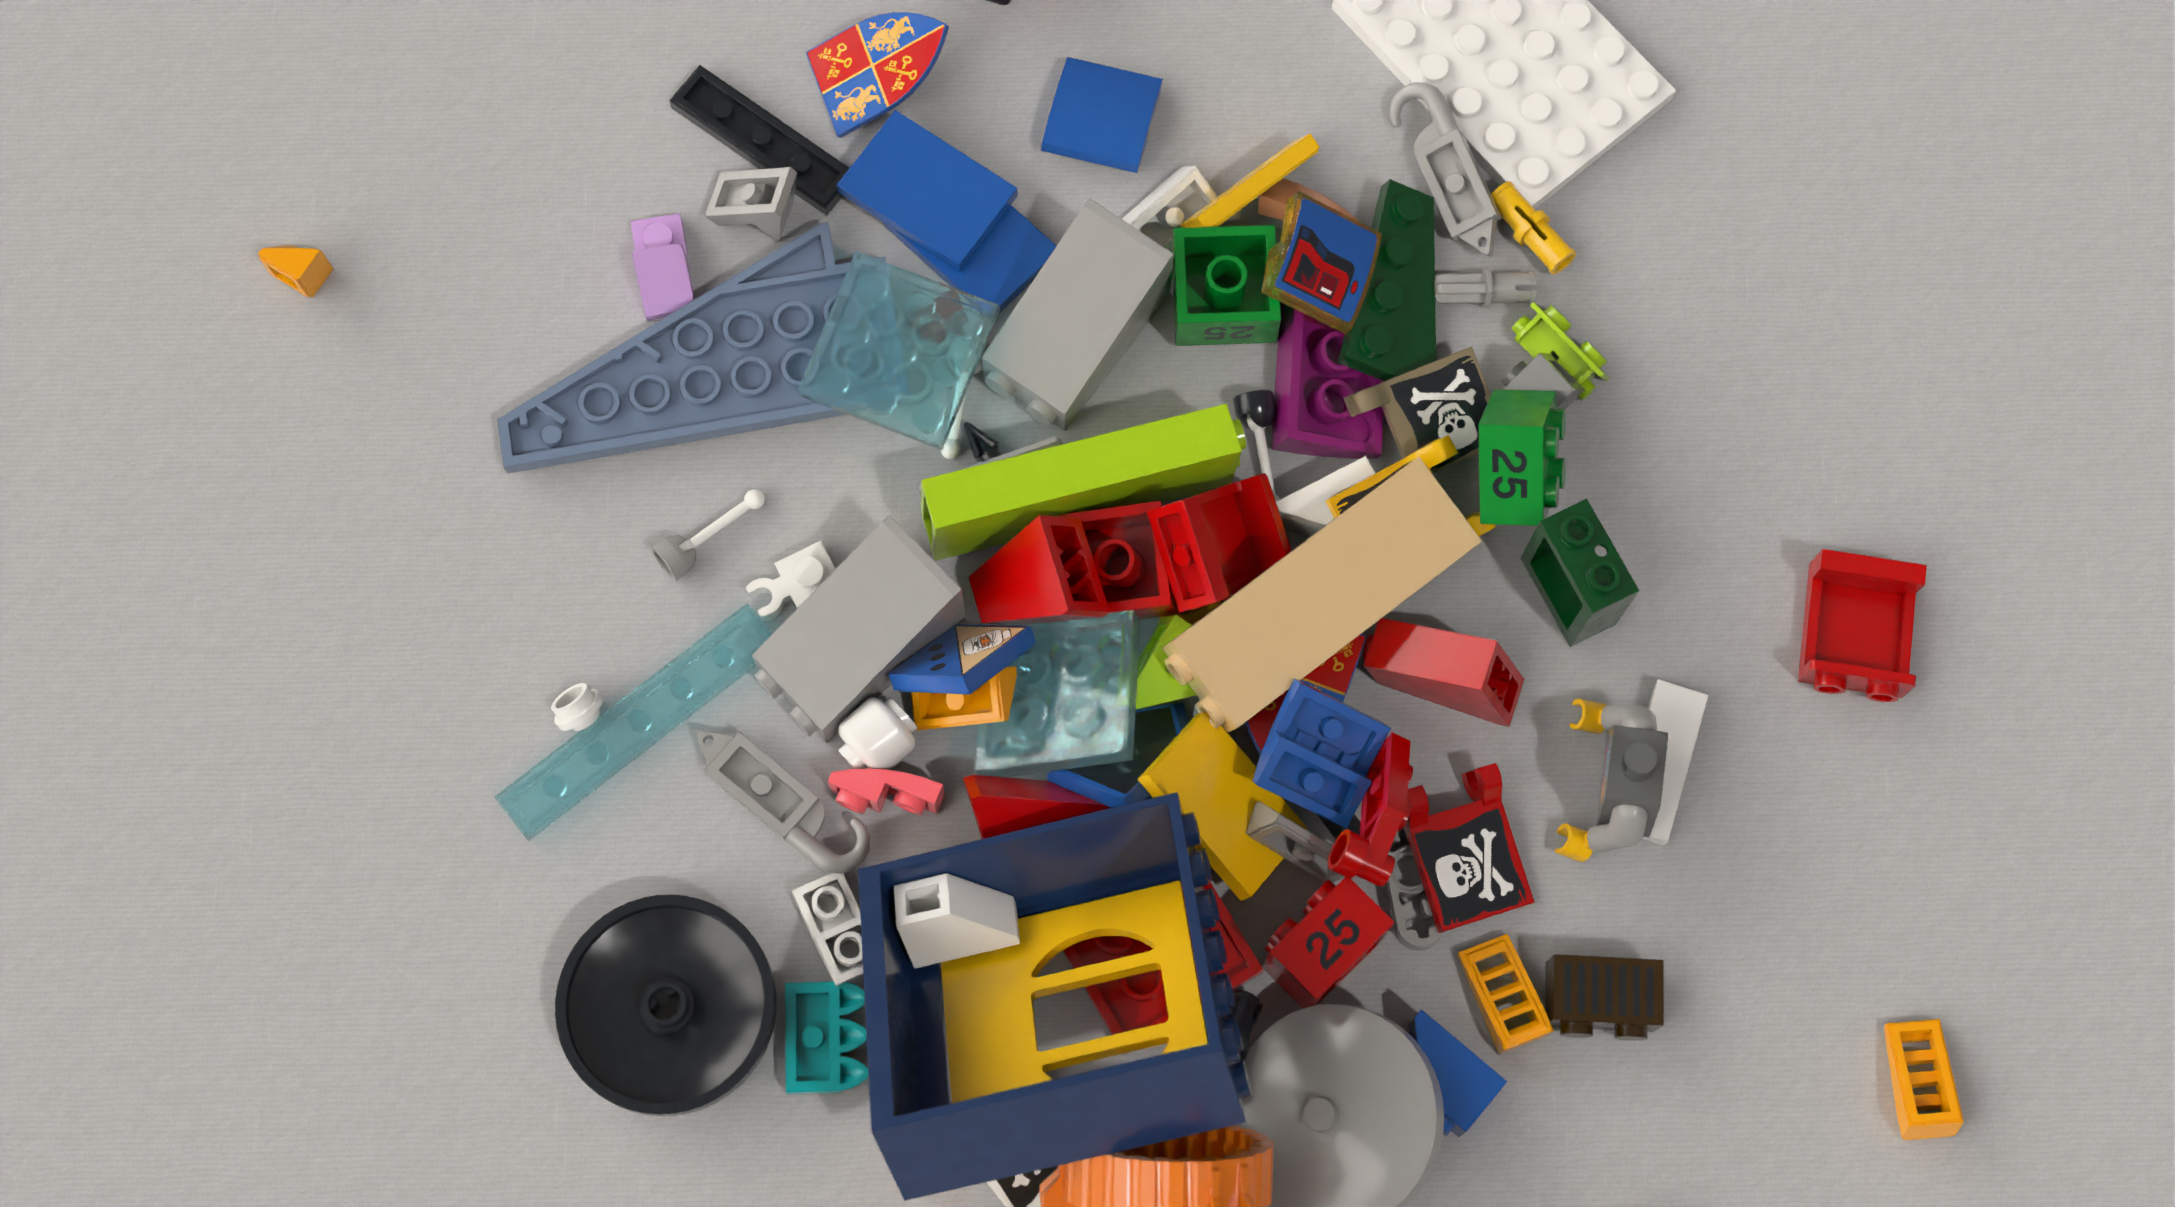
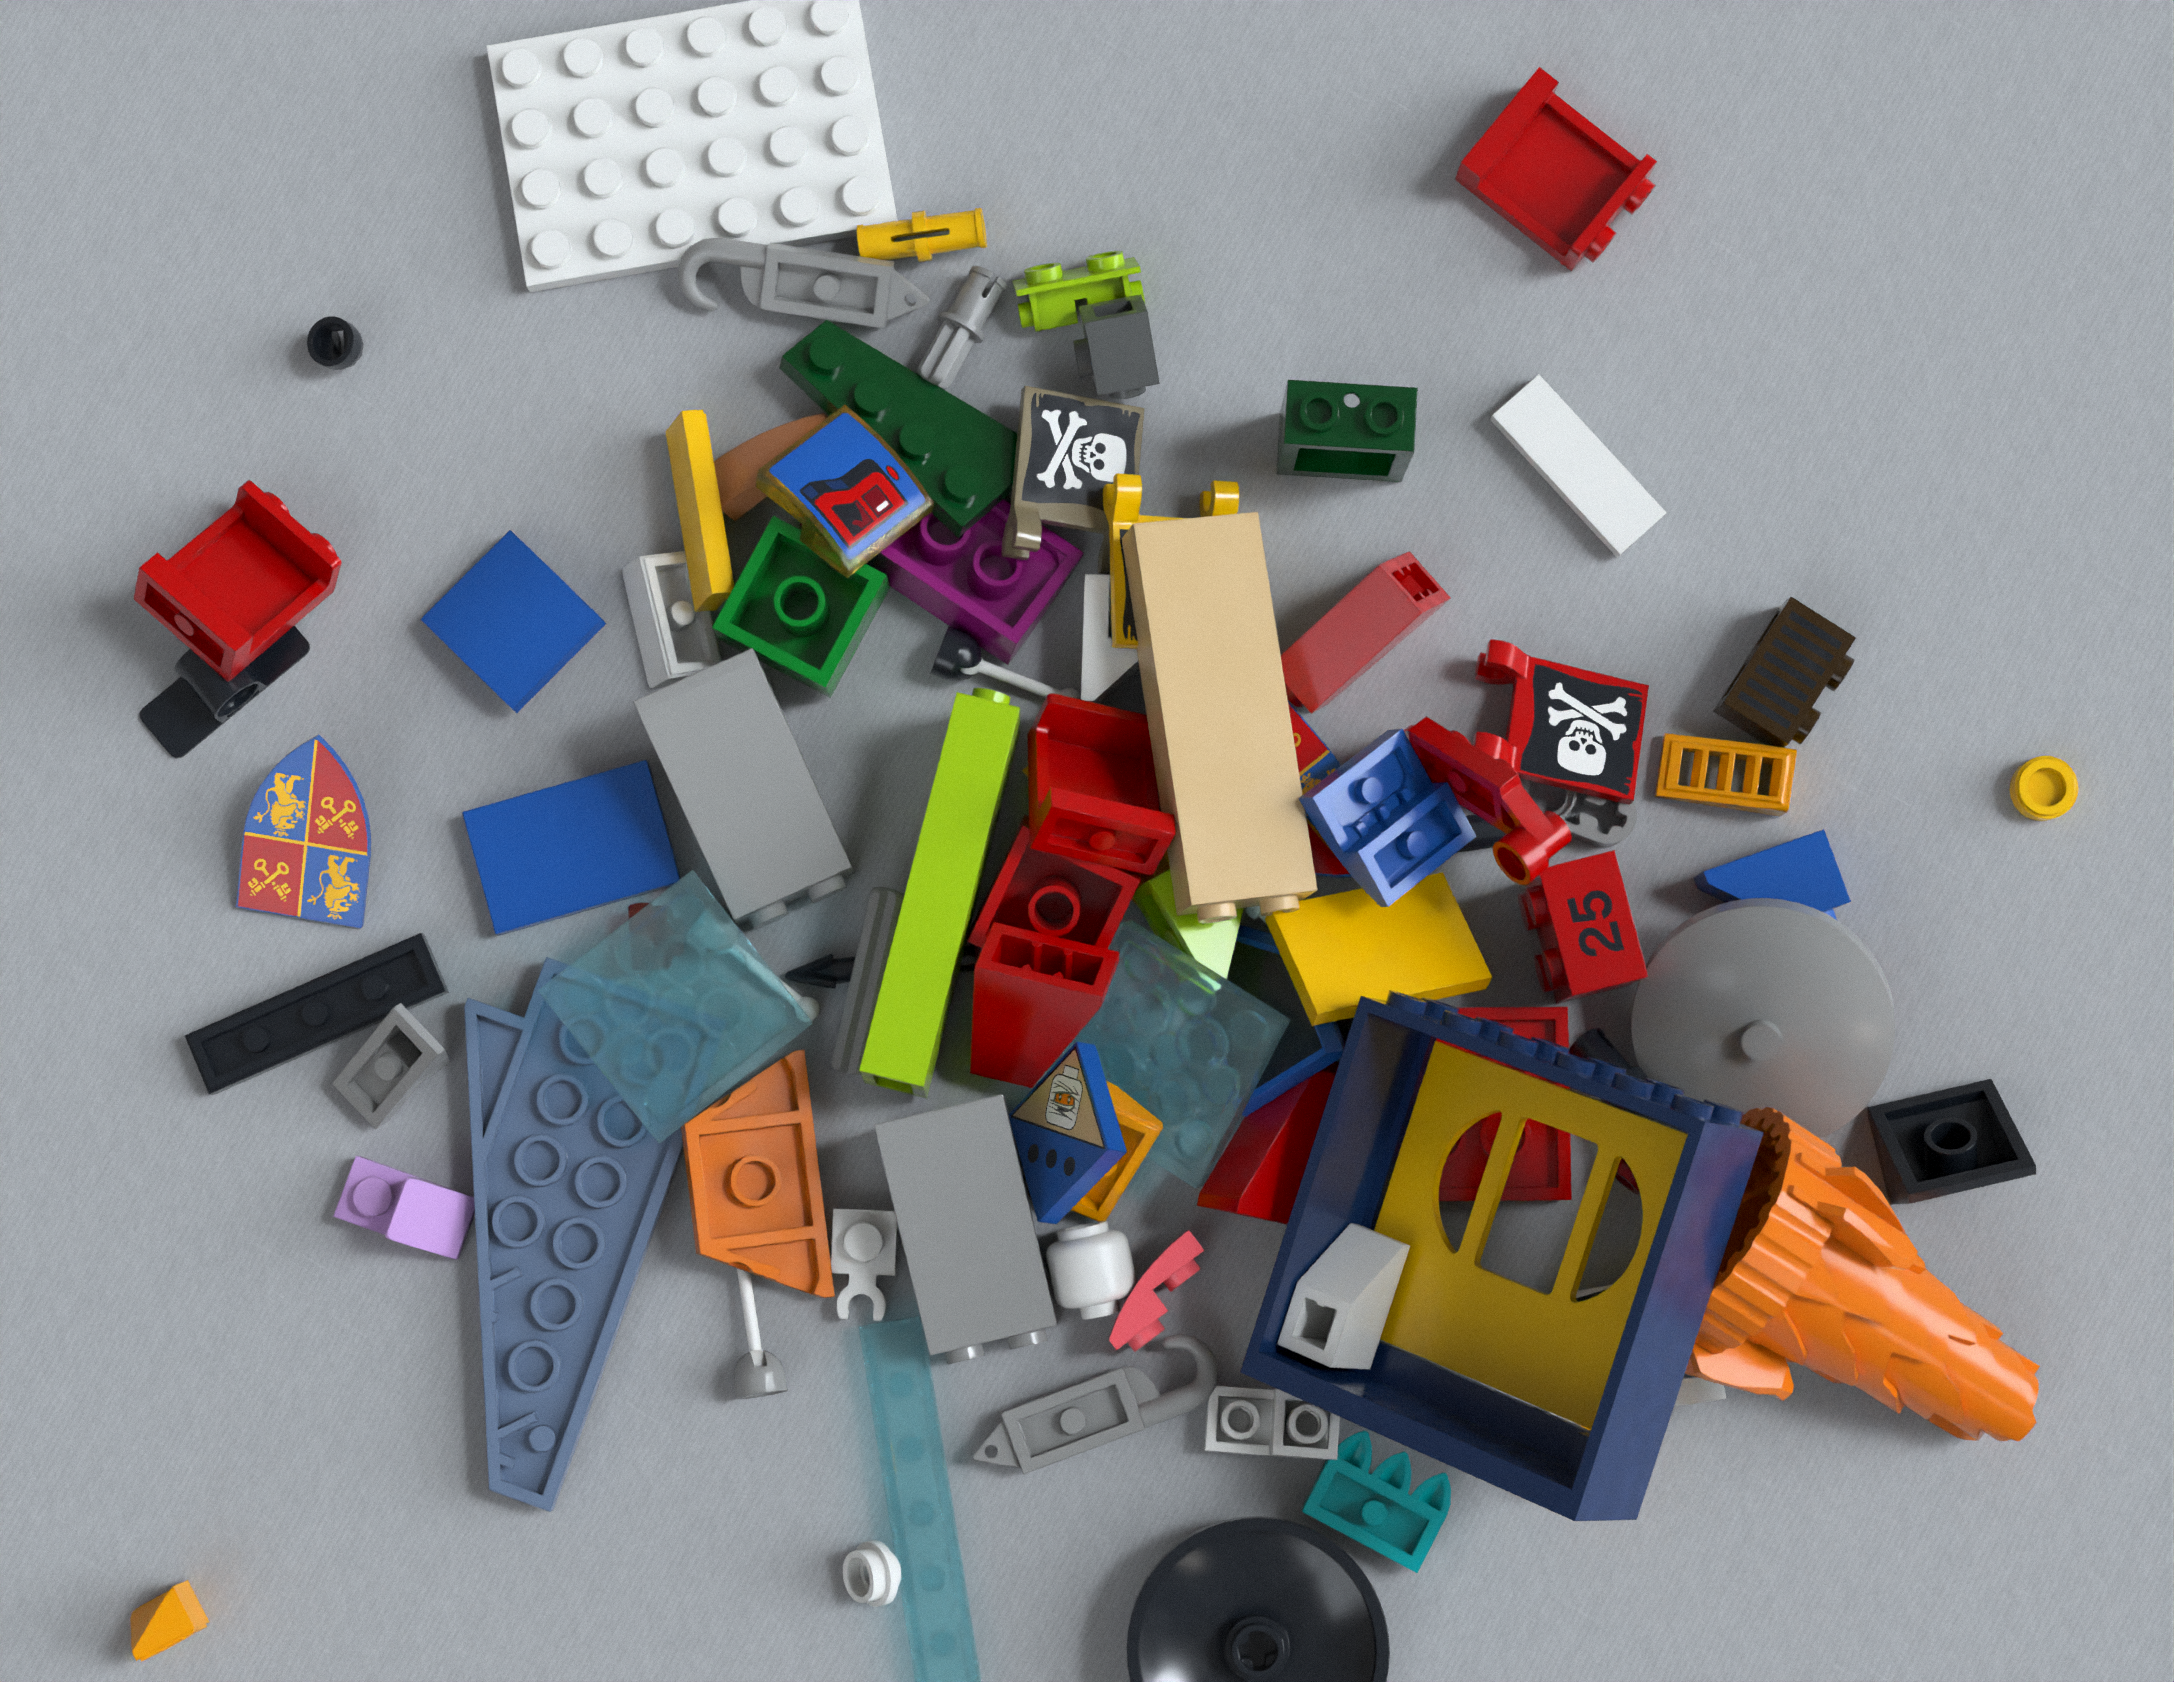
camera: 60 degrees left, 10 degrees up
blue tile [836,110,1018,271] -> none
light grey slope [1246,801,1345,882] -> none
green brick [1479,389,1566,526] -> none
torso [1555,698,1668,862] -> none
light orange slope [1884,1019,1964,1140] -> none
none -> orange wing [681,1050,835,1298]

